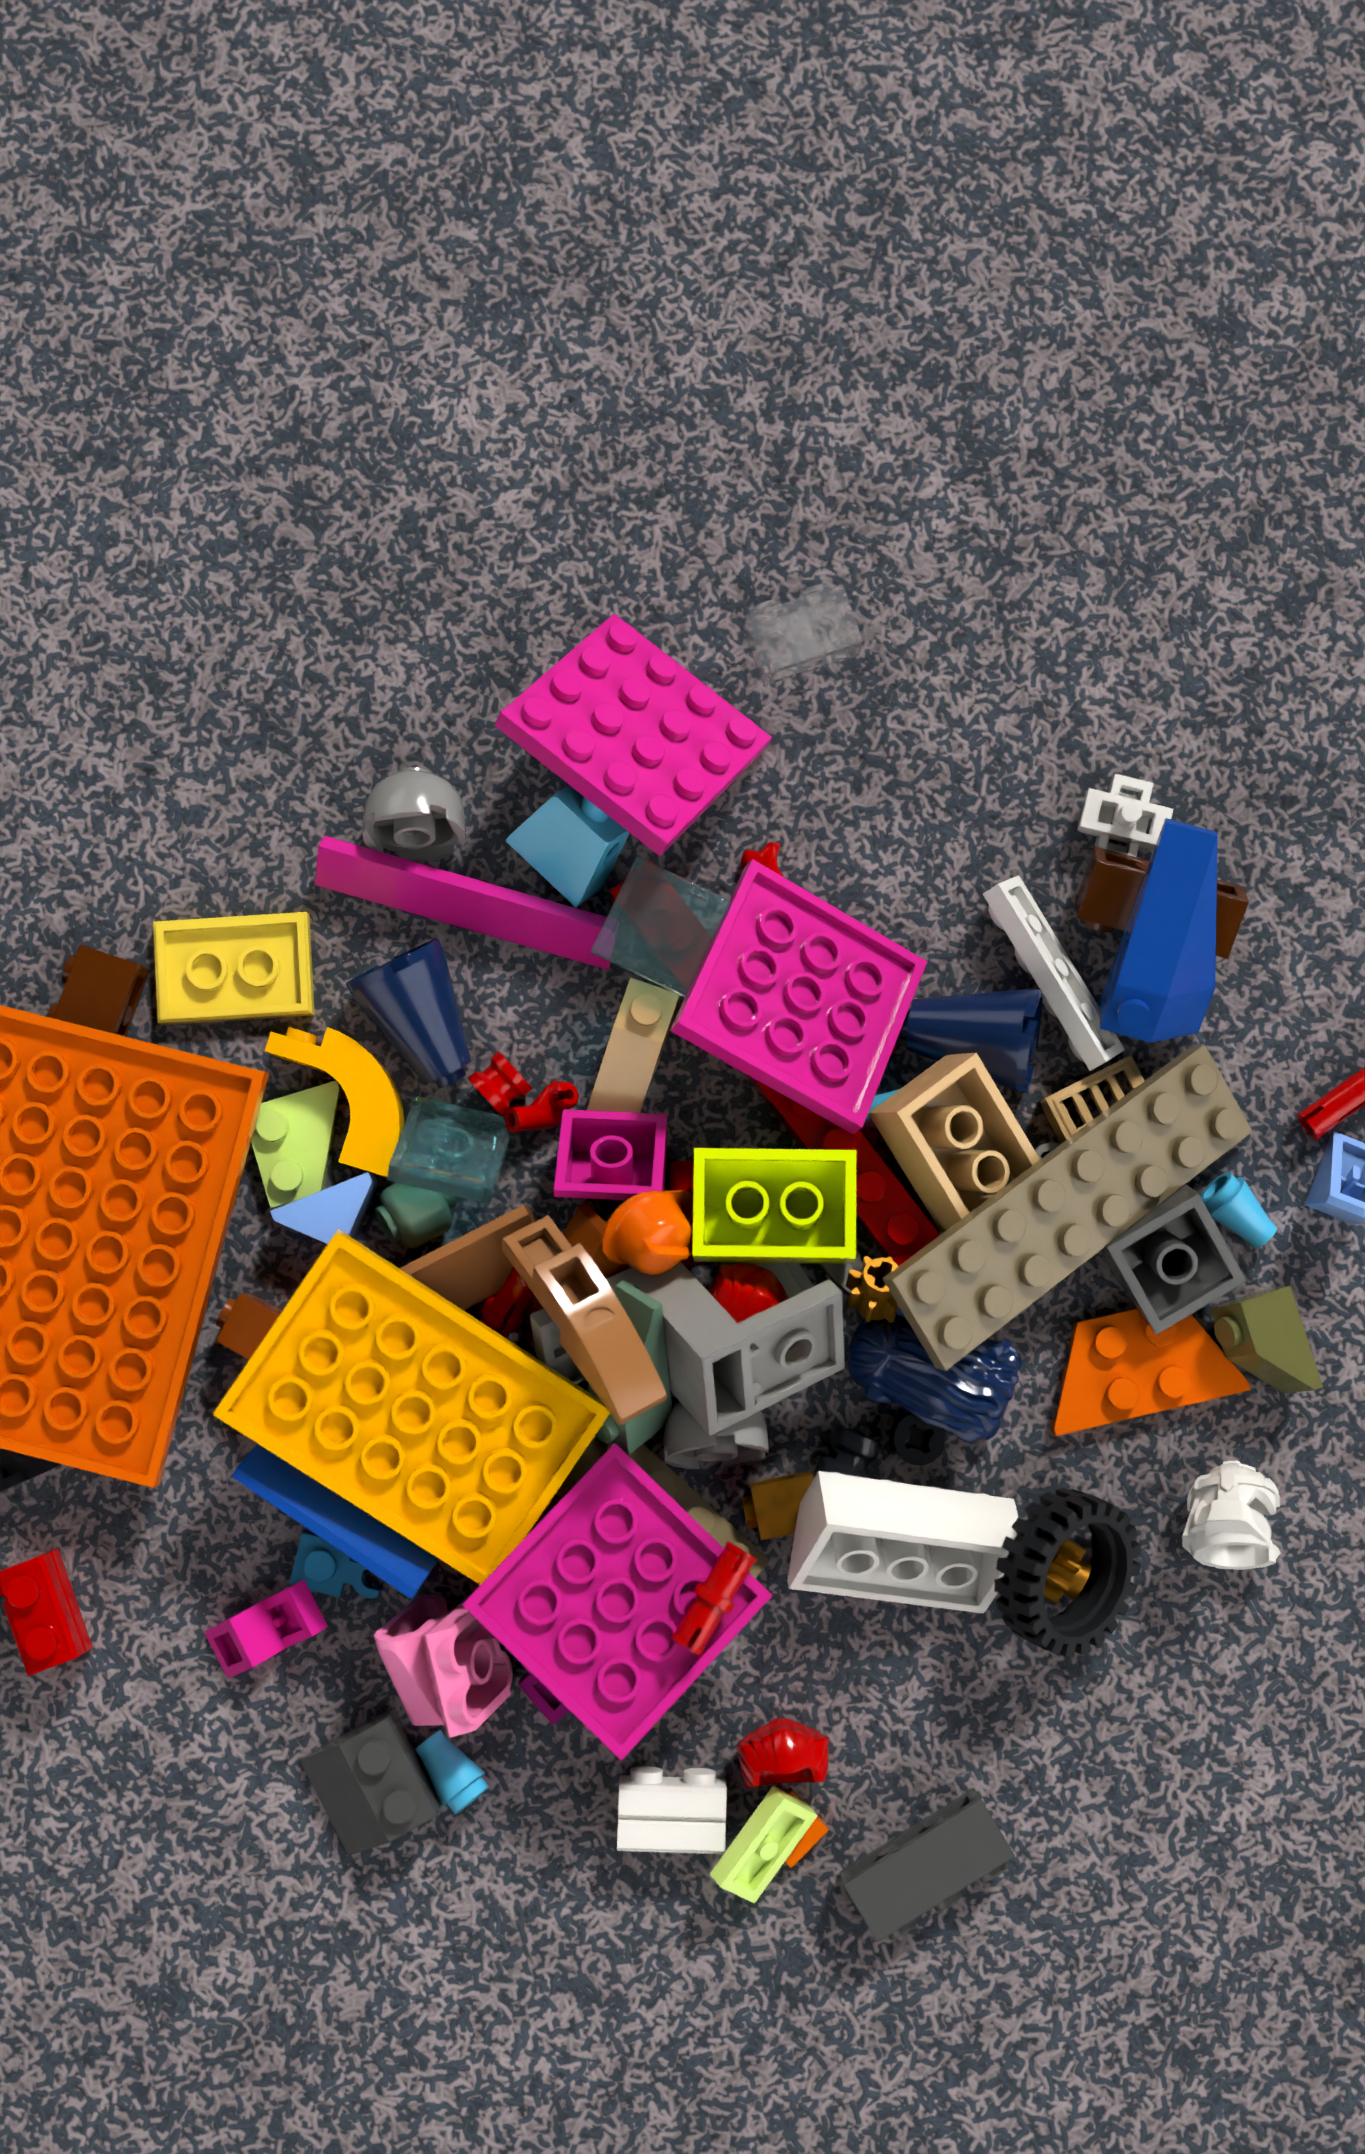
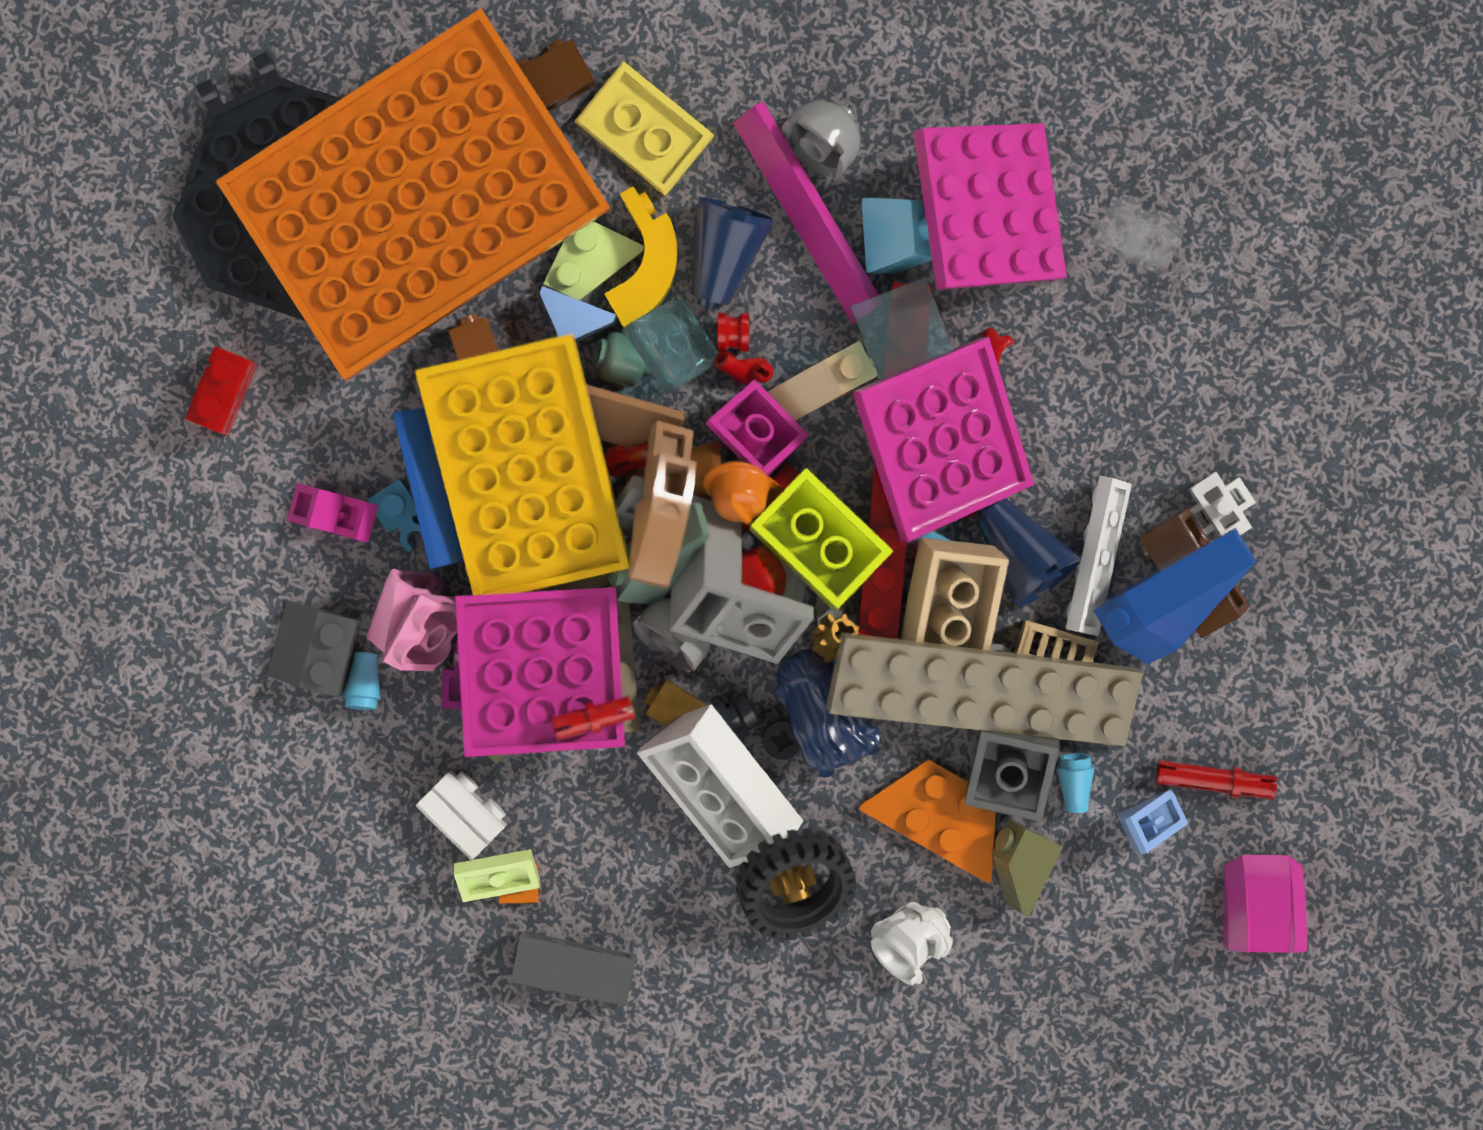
camera: 45 degrees right, 5 degrees up
red hair [735,1717,829,1788] -> none

